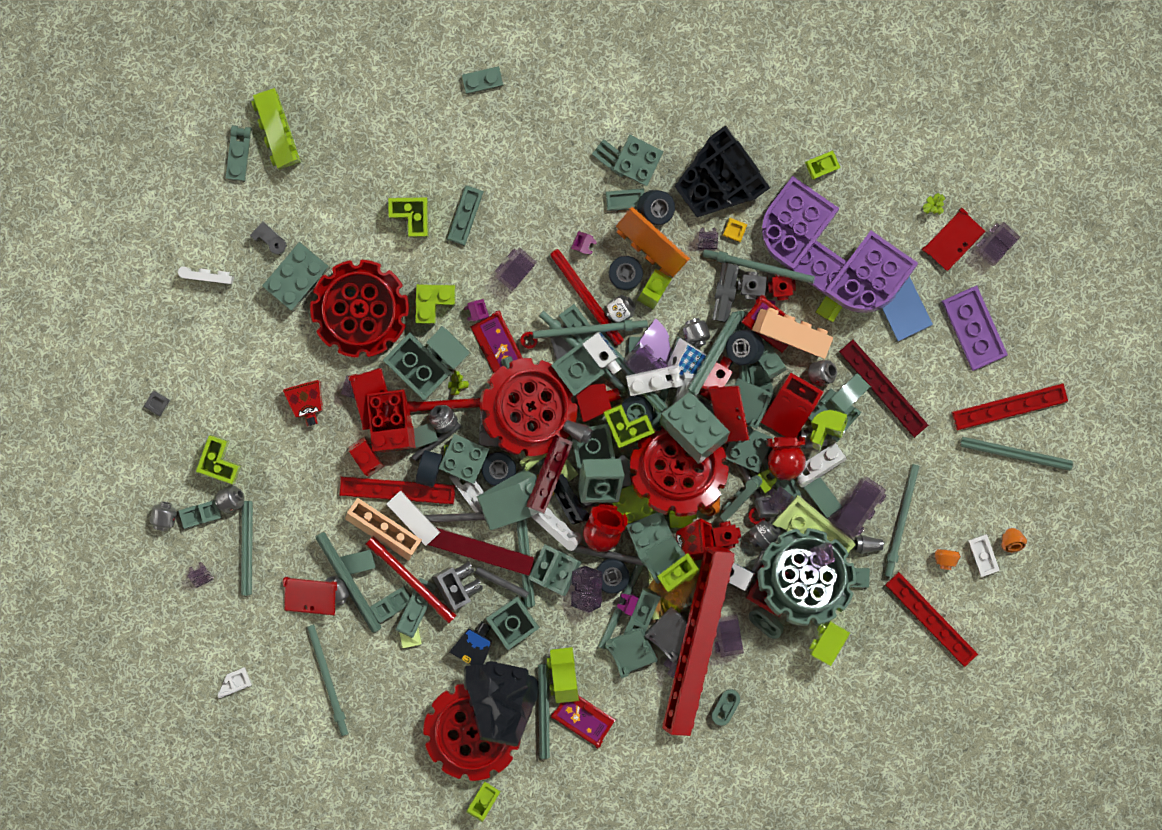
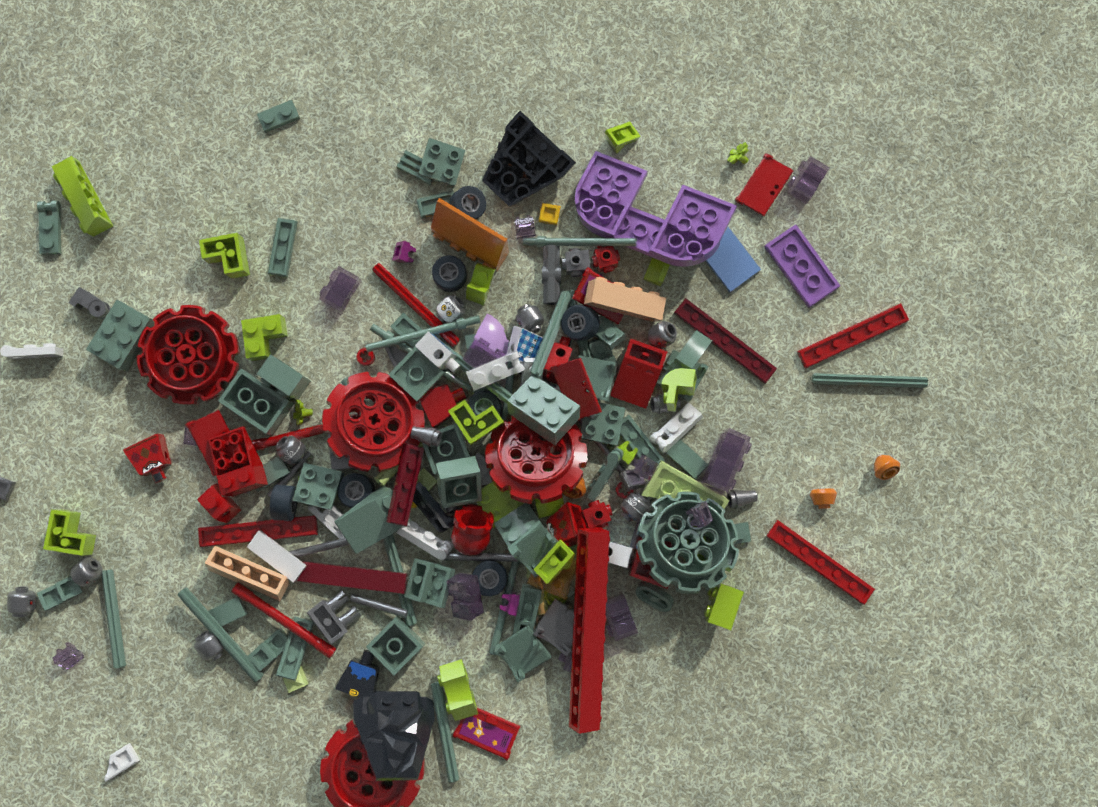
camera: 10 degrees left, 5 degrees down
red door [283,577,337,616] -> none
sand green bar [307,624,349,736] -> none
magenta tile [464,299,489,322] -> none
door [470,310,523,373] -> none
sand green plate [712,689,740,726] -> none
red tile [767,436,806,481] -> none
sand green bar [885,464,920,577] -> none
white plate [968,534,1000,577] -> none

